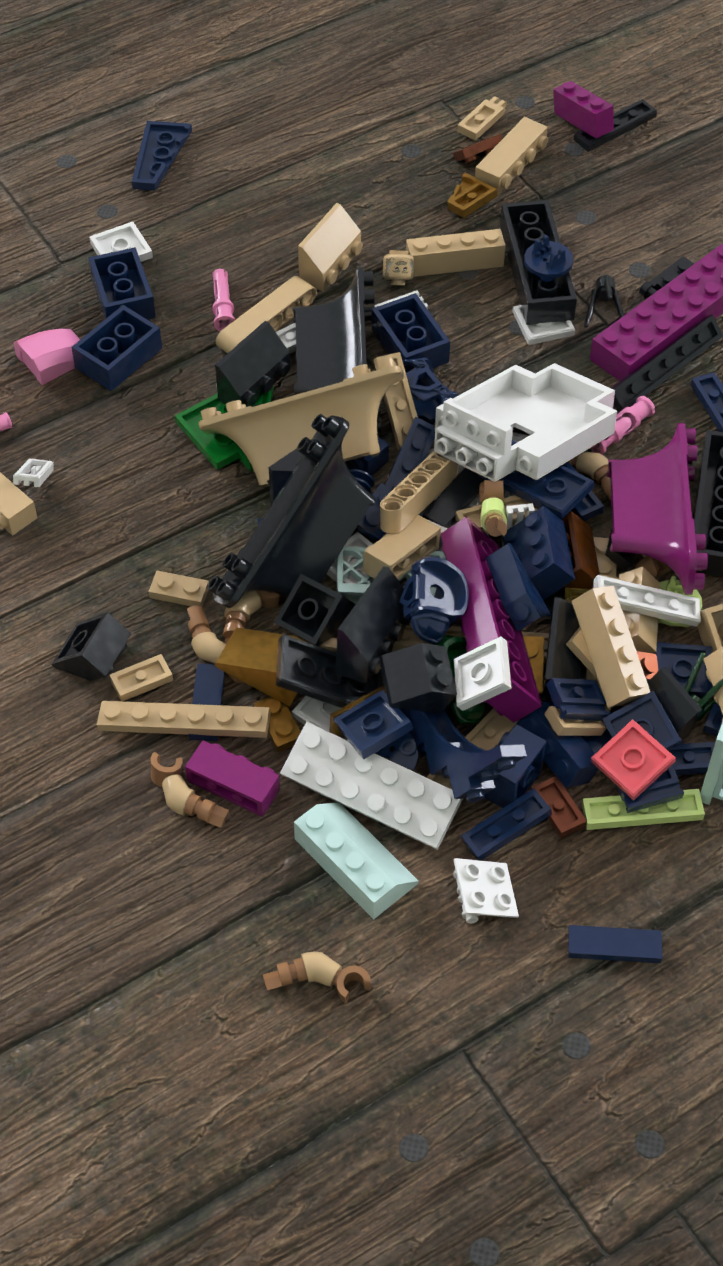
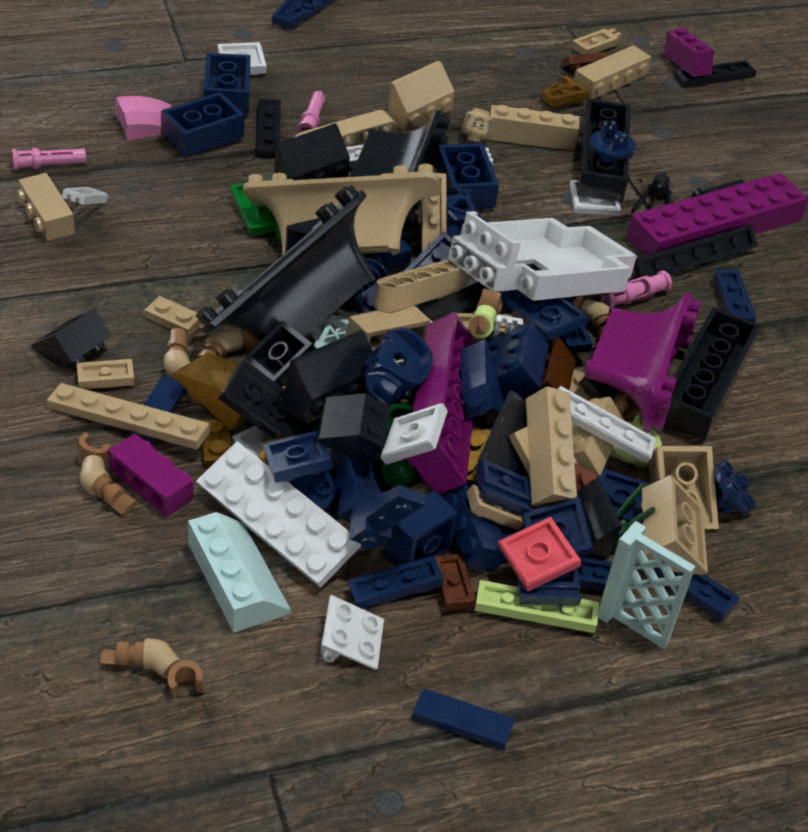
camera: 10 degrees right, 10 degrees down
none -> black tile [257,99,281,159]

